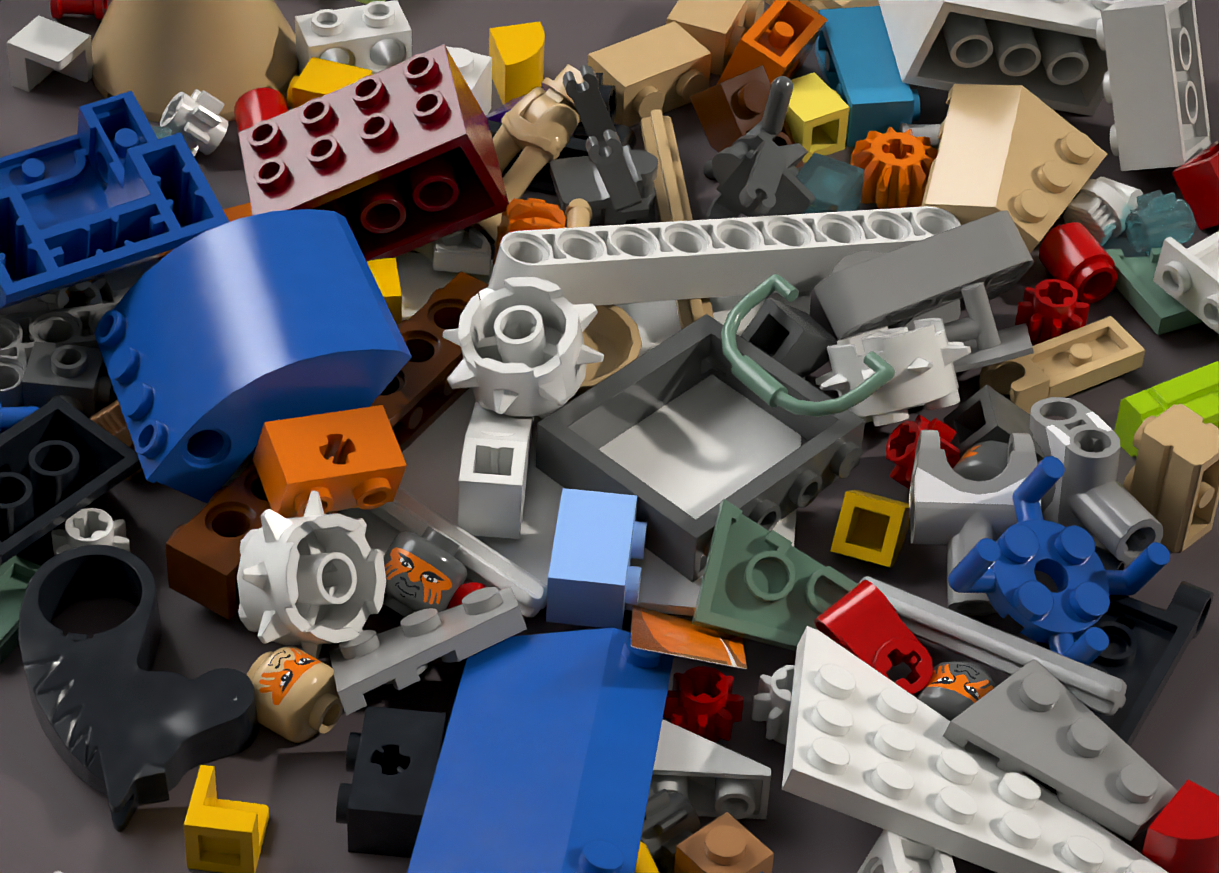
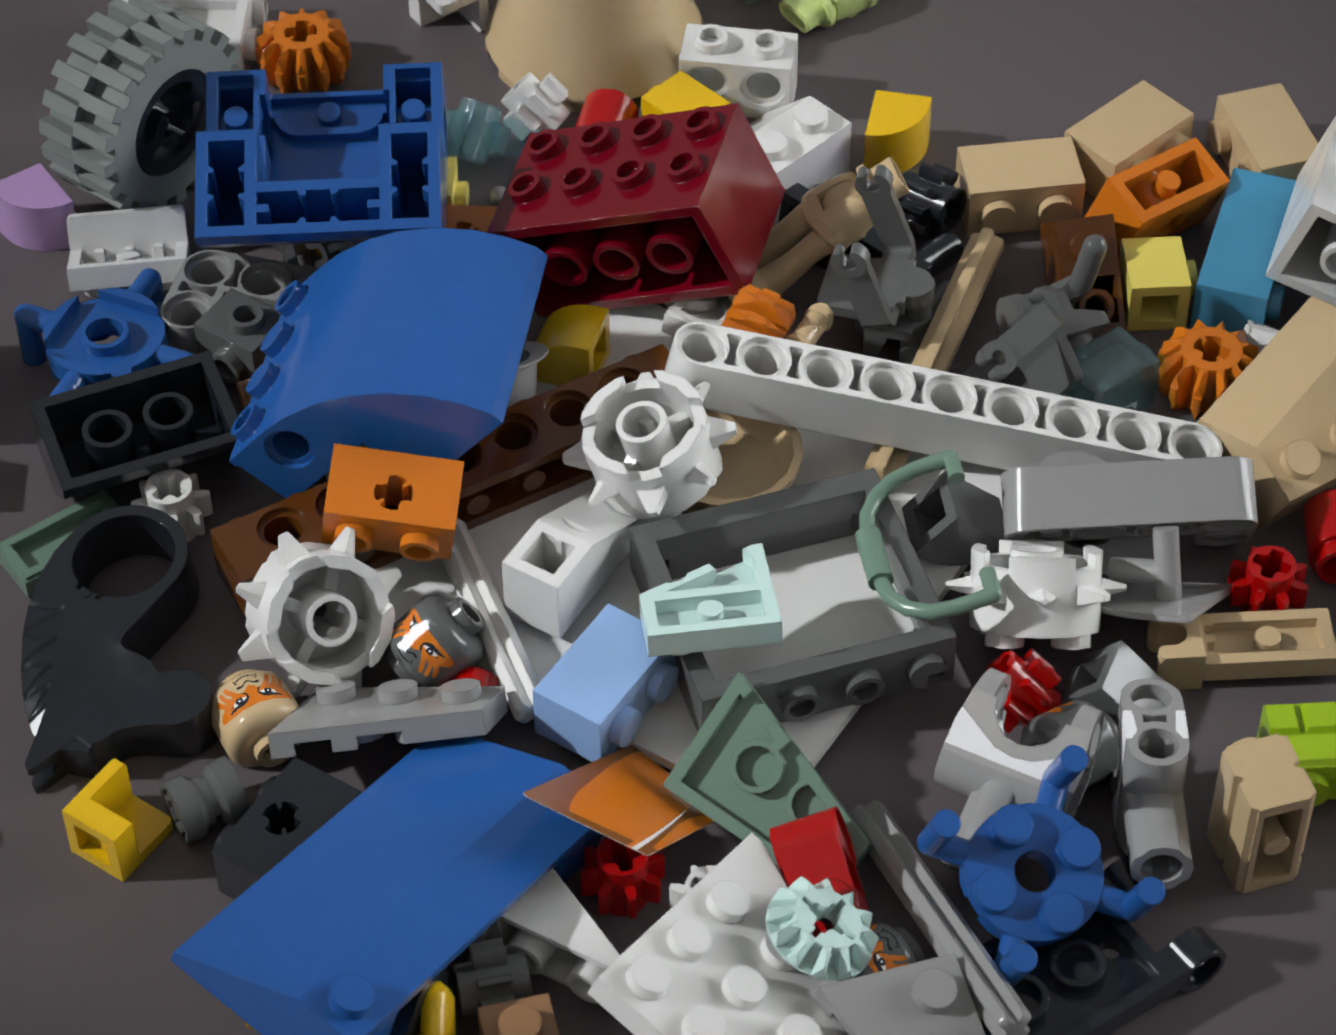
camera: 30 degrees right, 5 degrees up
yellow brick [830,490,909,567] -> none
none -> dark grey wheel [160,756,250,845]
none -> light aqua wing [639,543,783,657]
none -> light aqua gear [765,876,879,981]

